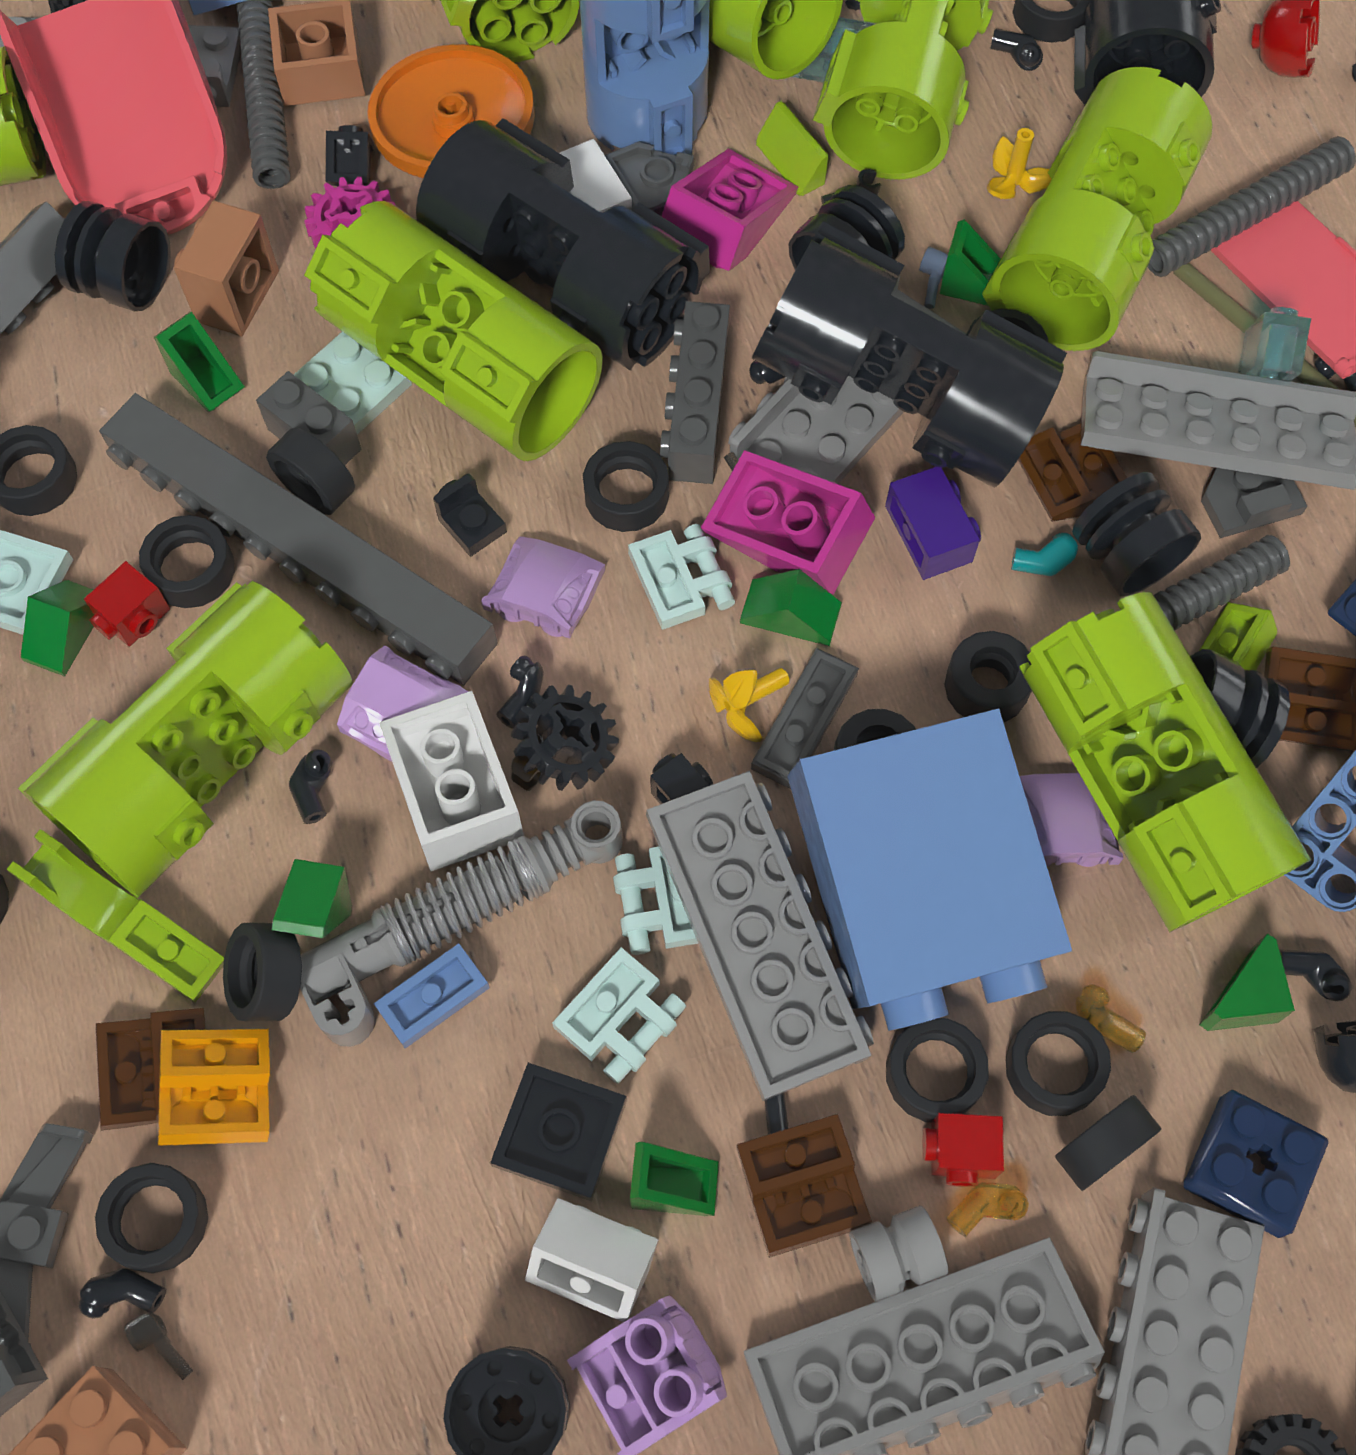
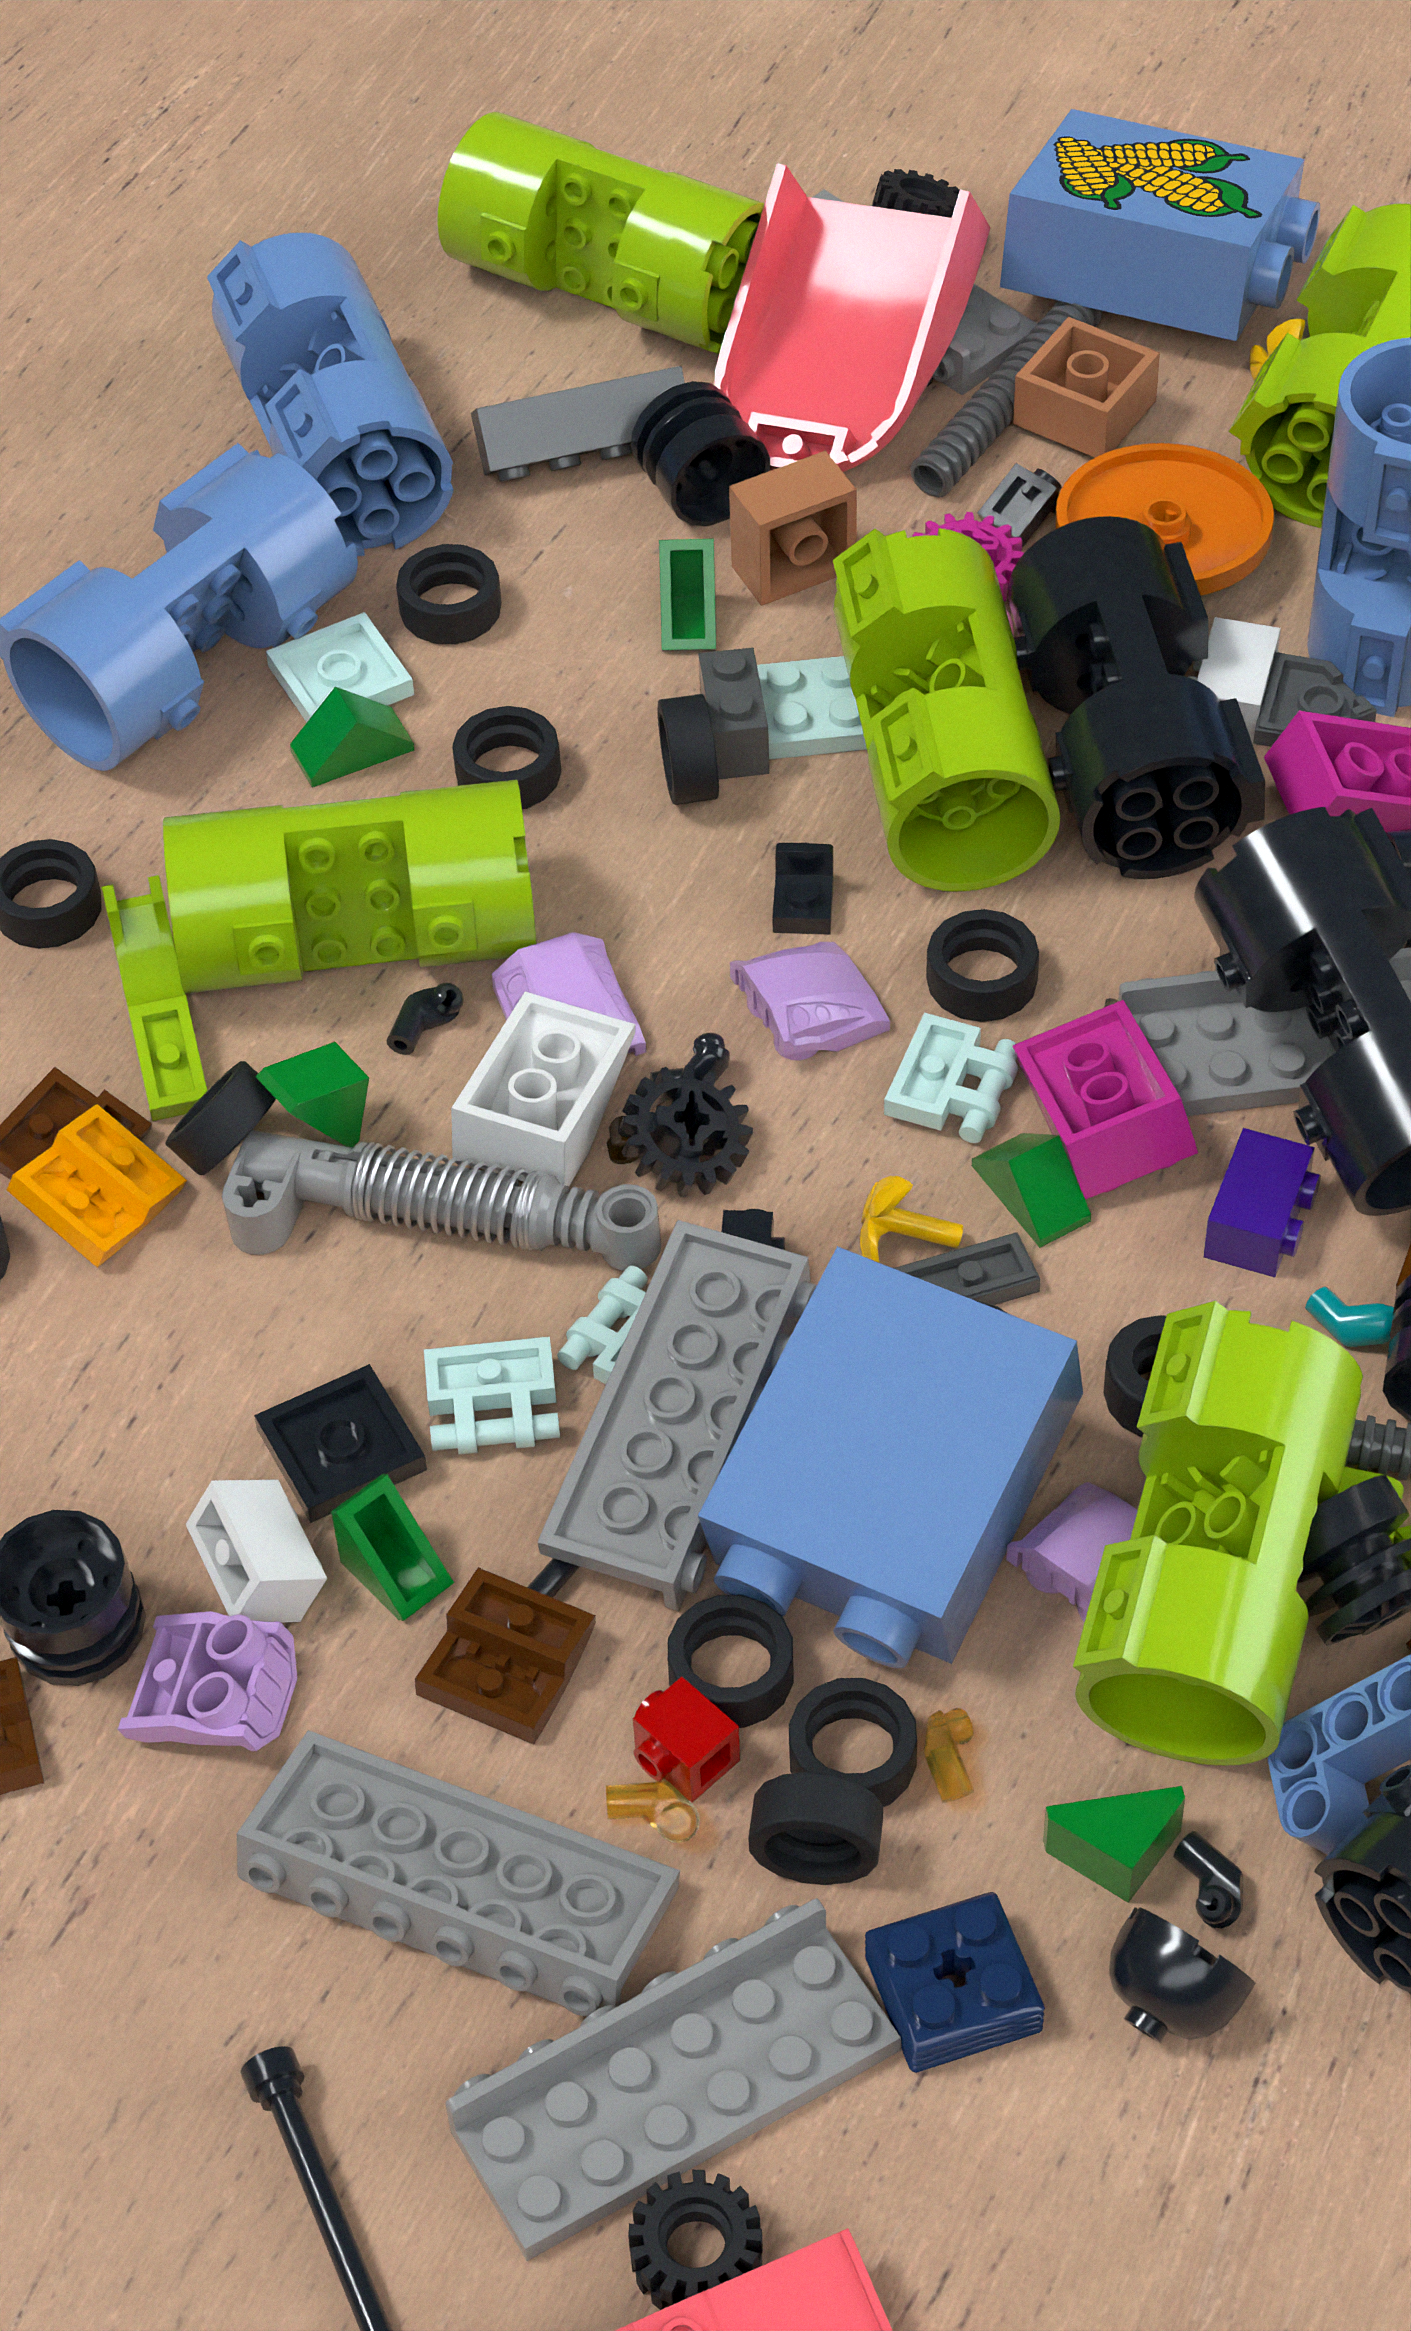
camera: 45 degrees right, 15 degrees down
red brick [84,561,170,647] -> none
dark grey brick [99,393,498,686] -> none
medium blue plate [373,943,490,1049] -> none
dark grey brick [660,301,730,484] -> none
light grey wheel [849,1205,948,1302] -> none

